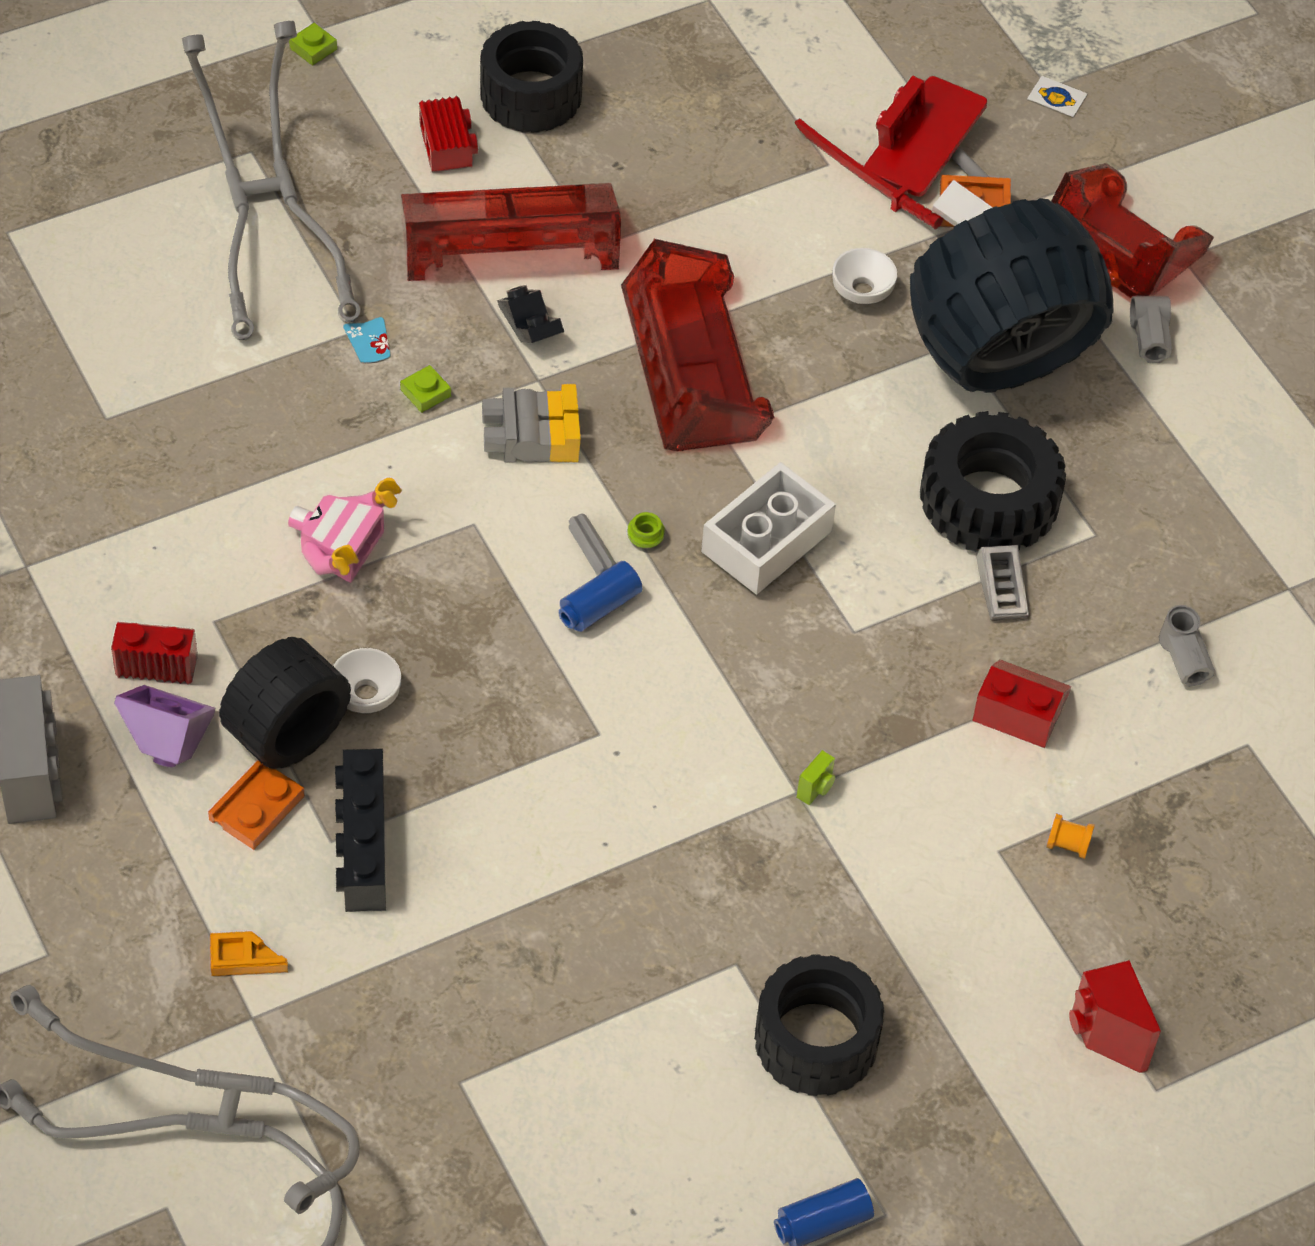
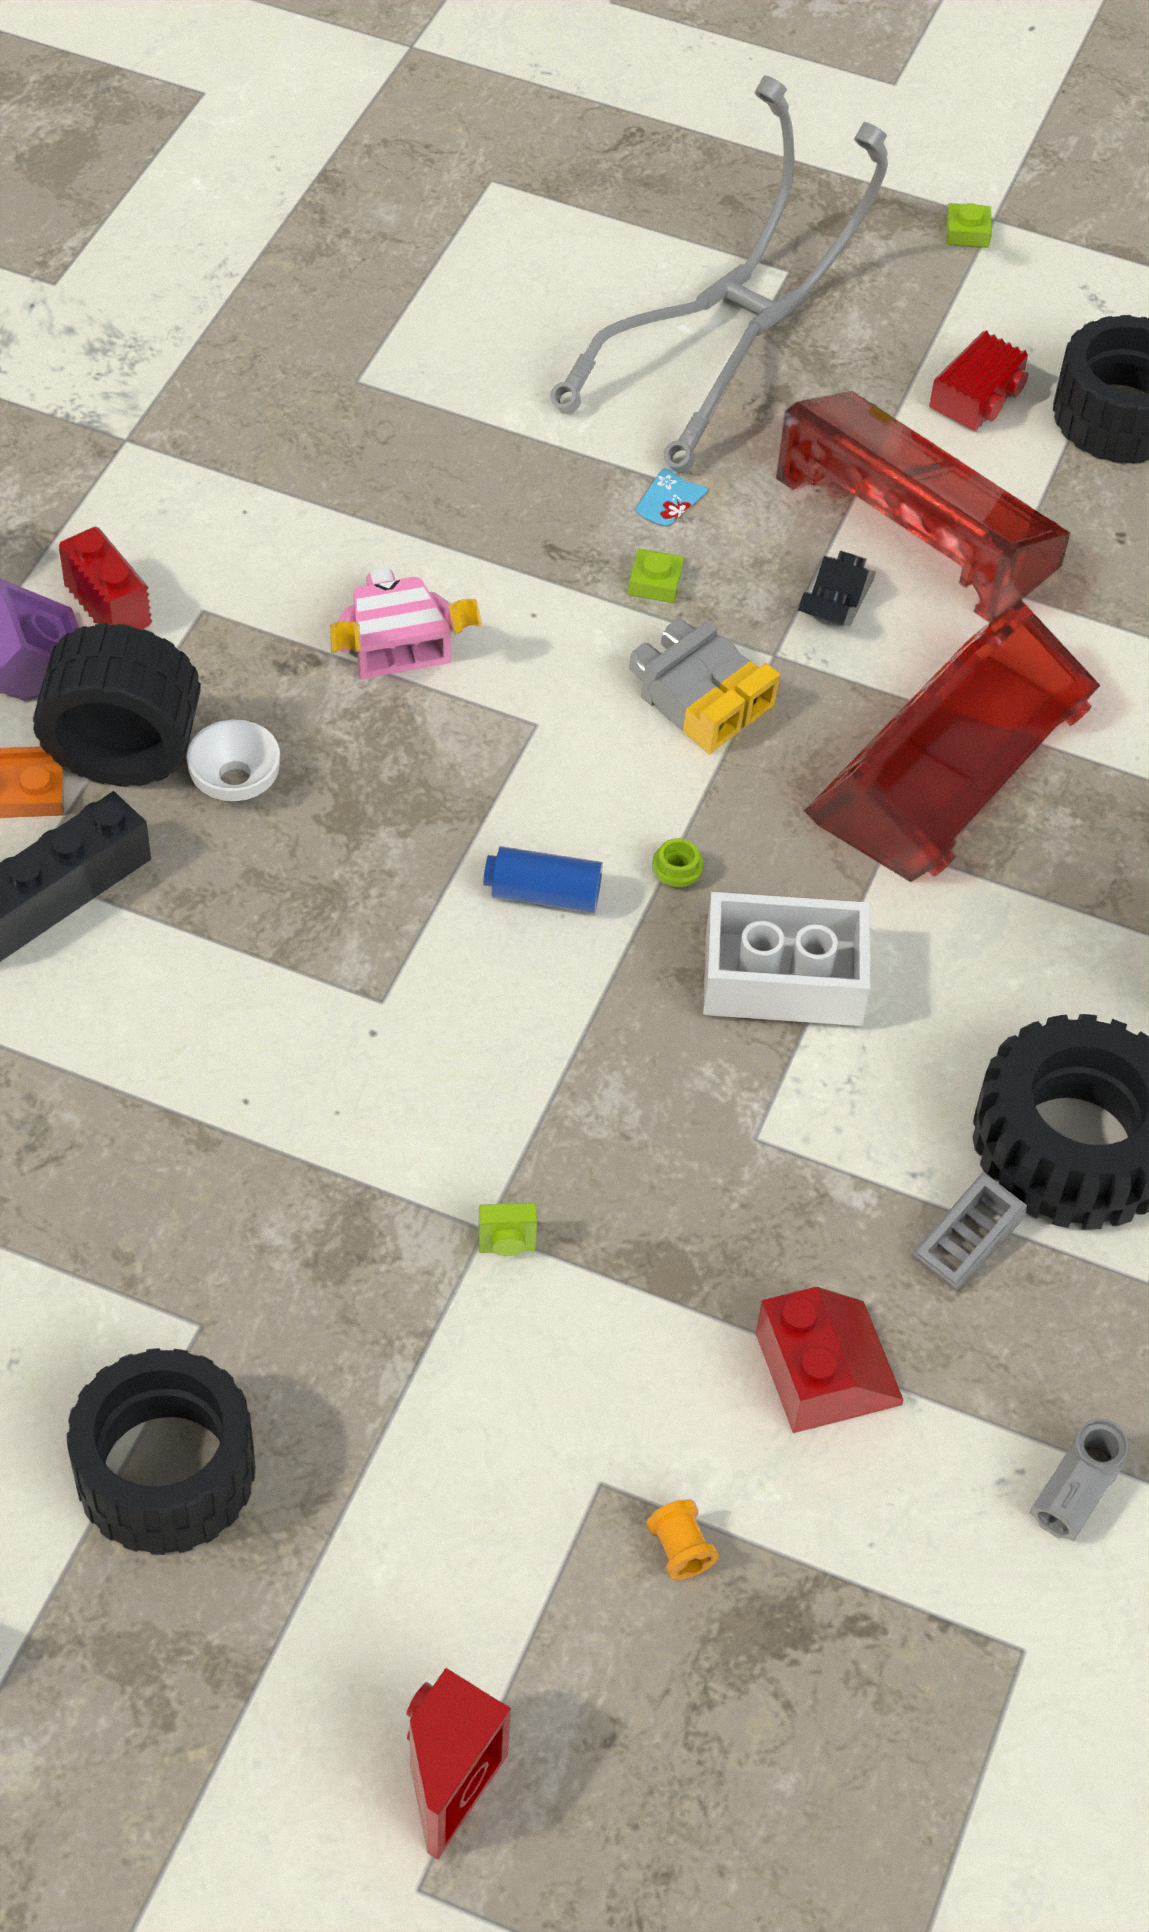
camera: 50 degrees right, 0 degrees up
light grey axle [569,514,616,576] -> none

